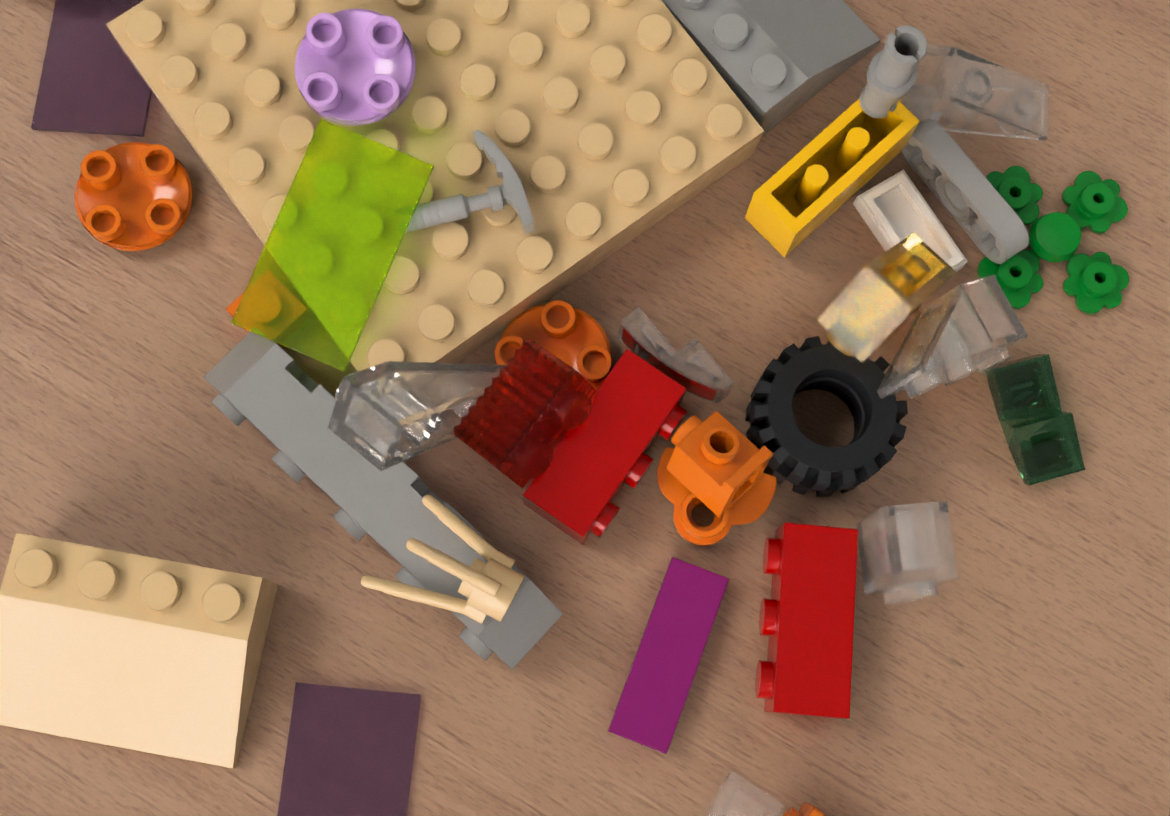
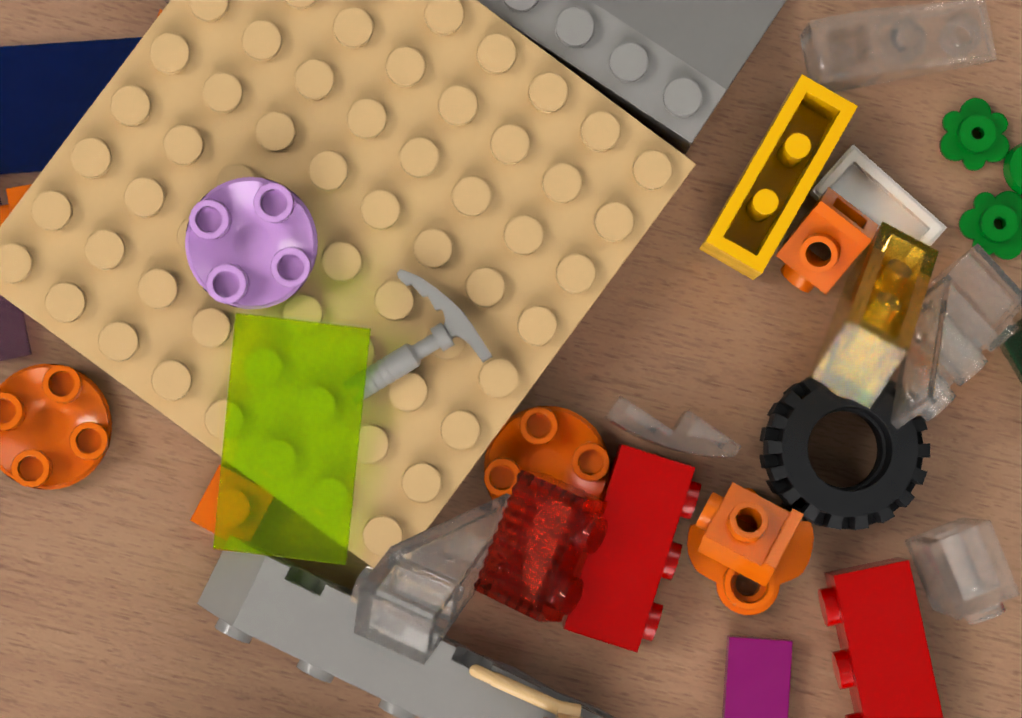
camera: 15 degrees left, 10 degrees up
light grey pin [859,25,928,118] -> none
light grey beam [902,119,1029,264] -> none
none -> orange brick [776,187,879,295]

